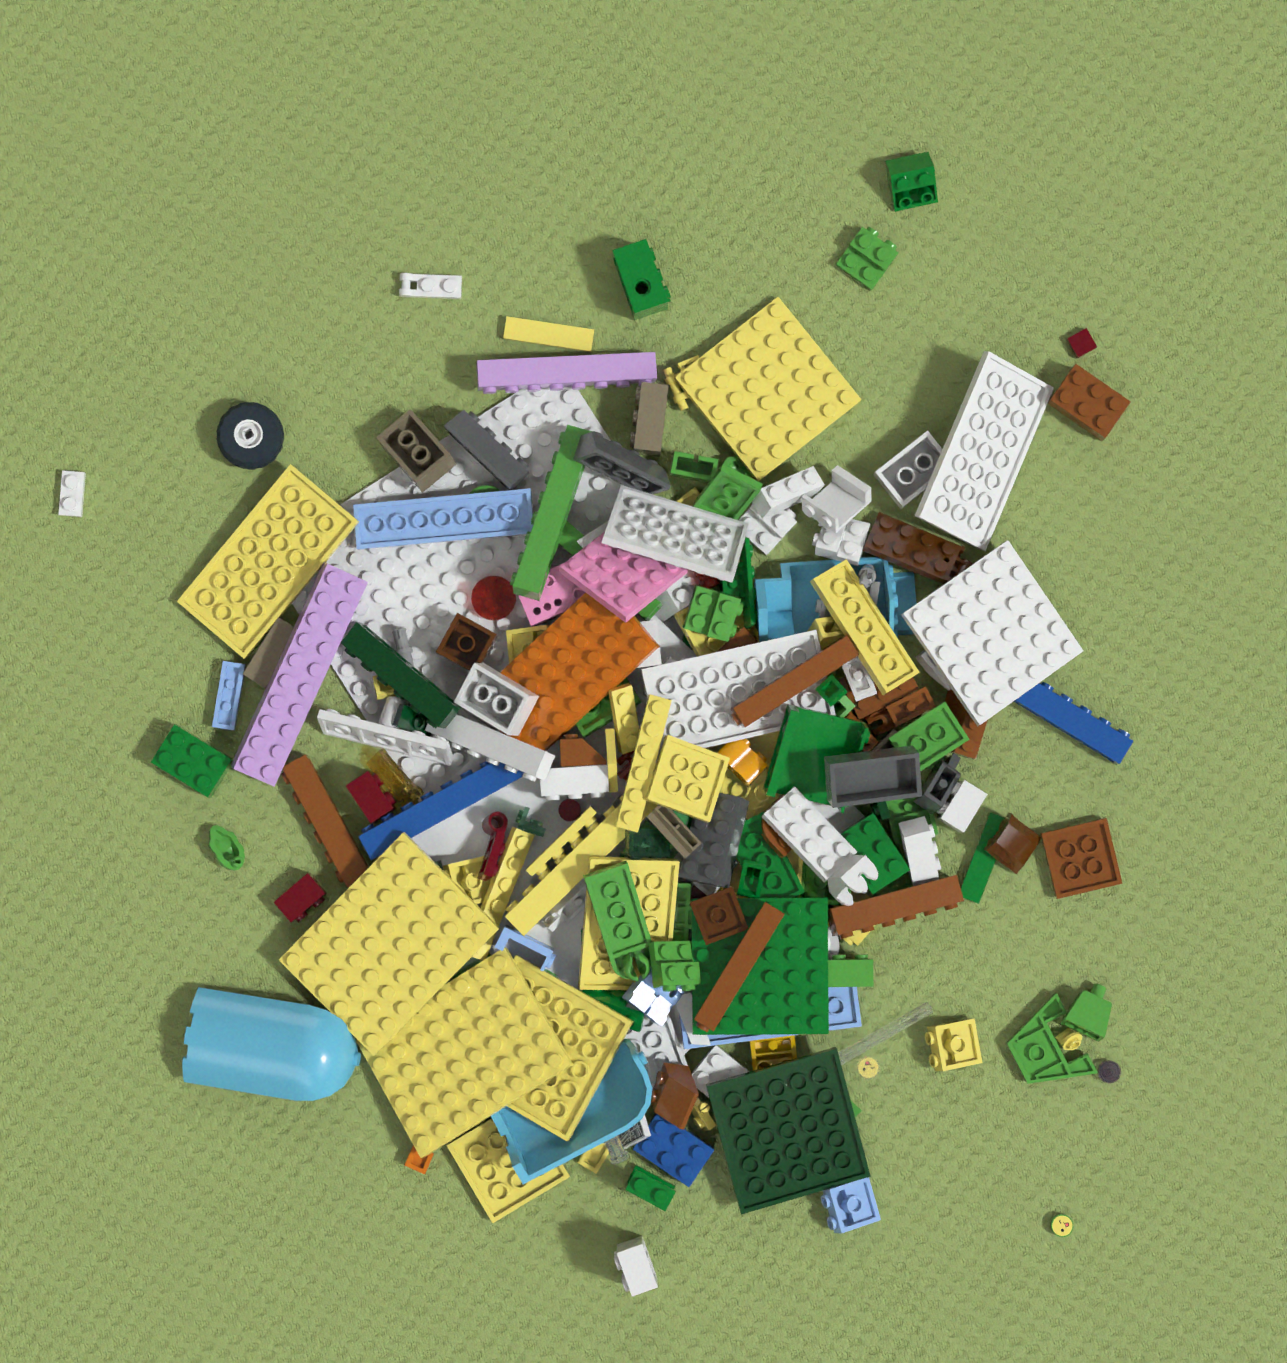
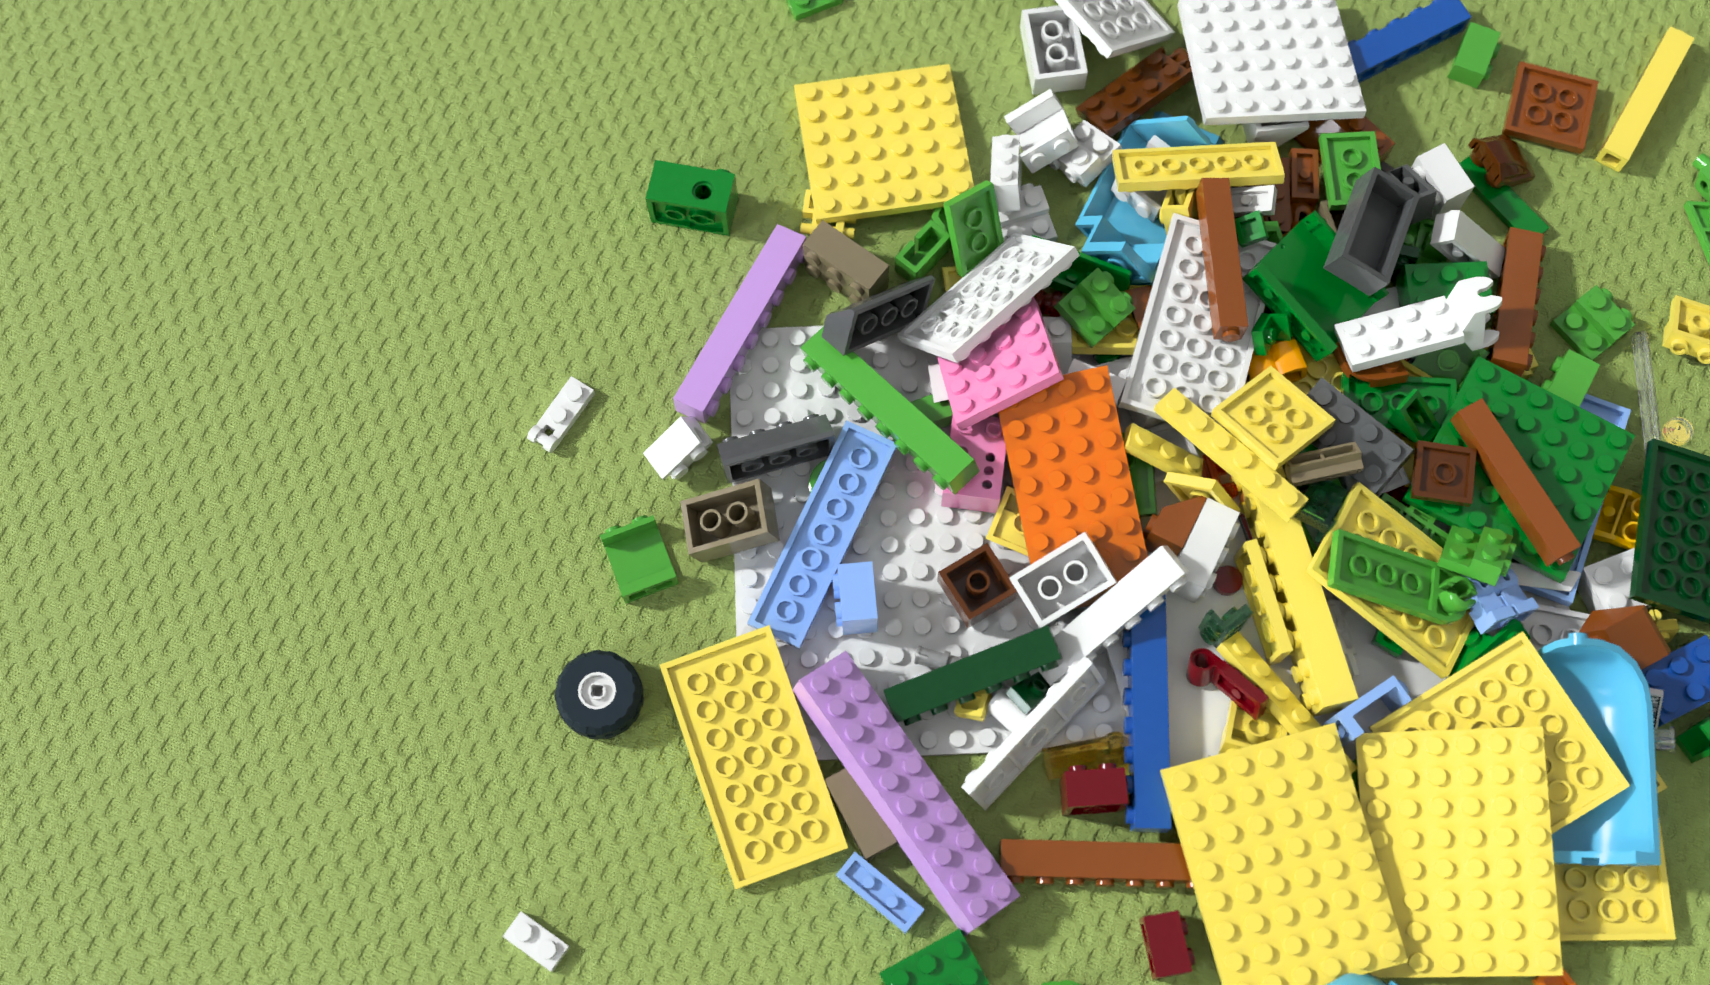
camera: 55 degrees left, 15 degrees down
clear red tile [471,576,516,621] -> none
light yellow tile [503,316,594,352] -> none
light grey axle [858,564,876,588] -> none
none -> bright green panel [600,515,679,604]
none -> white brick [643,416,713,480]
none -> light blue brick [832,561,878,635]
none -> green bracket [1251,313,1292,356]
none -> bright green piece [1447,22,1501,89]
none -> bright green plate [1550,285,1635,361]
none -> light yellow brick [1595,26,1694,172]

